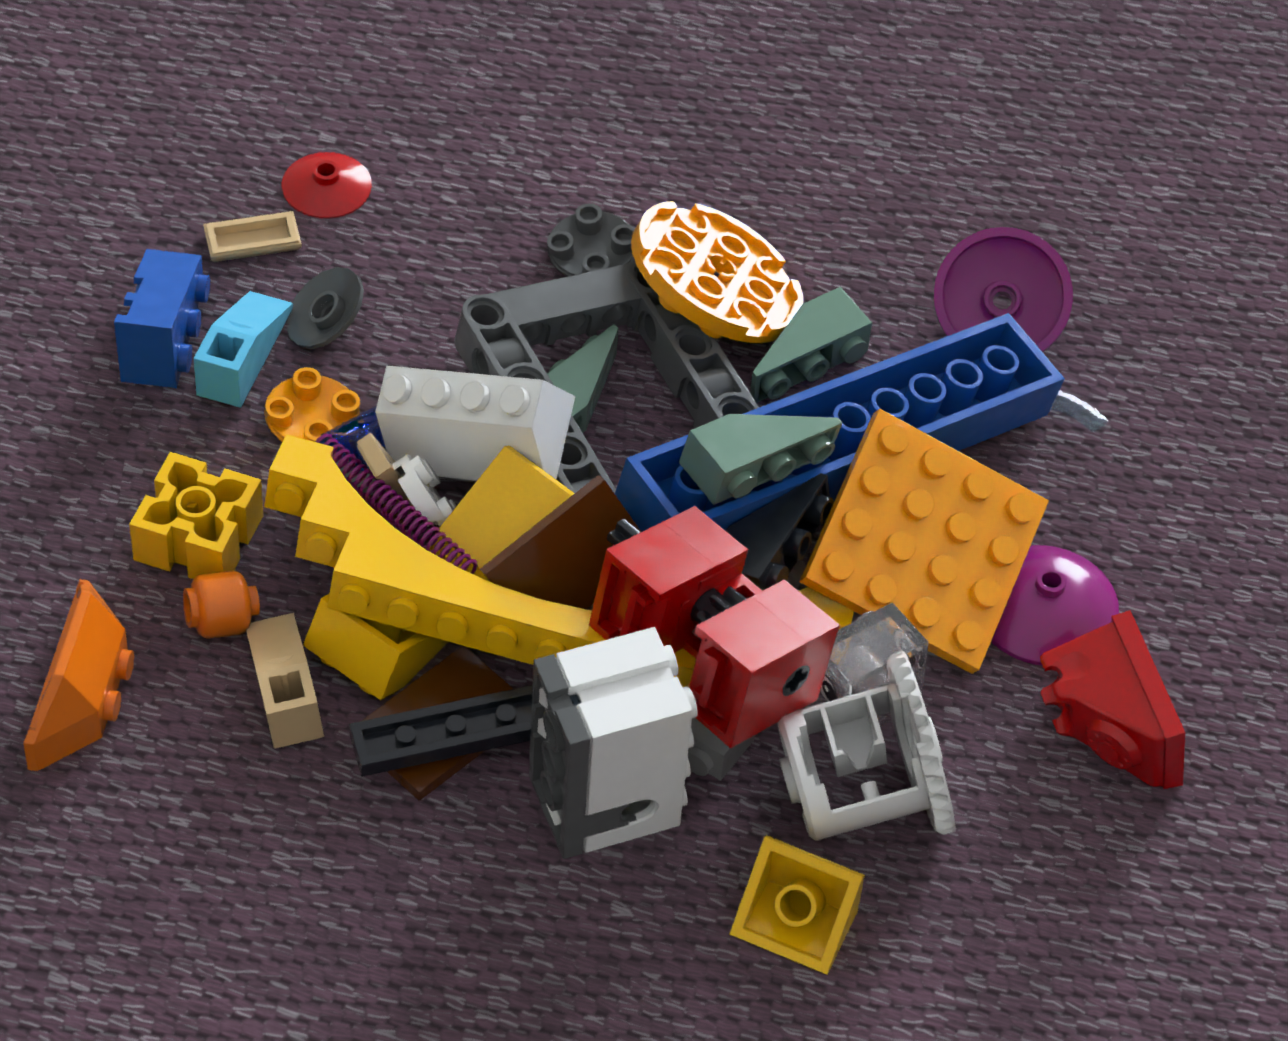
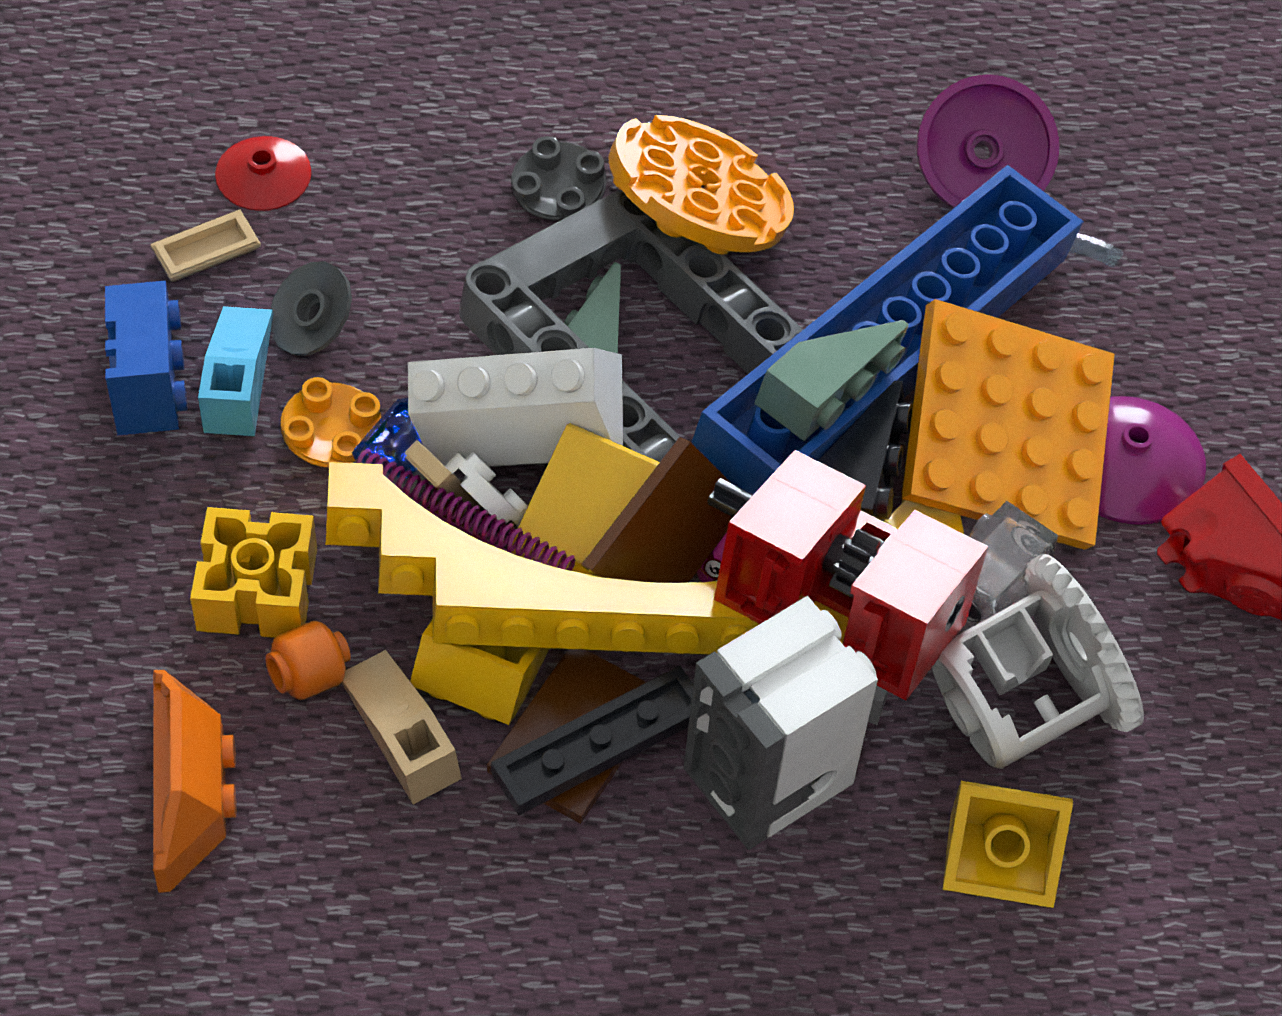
camera: 15 degrees left, 5 degrees up
sand green slope [750,287,872,403] -> none

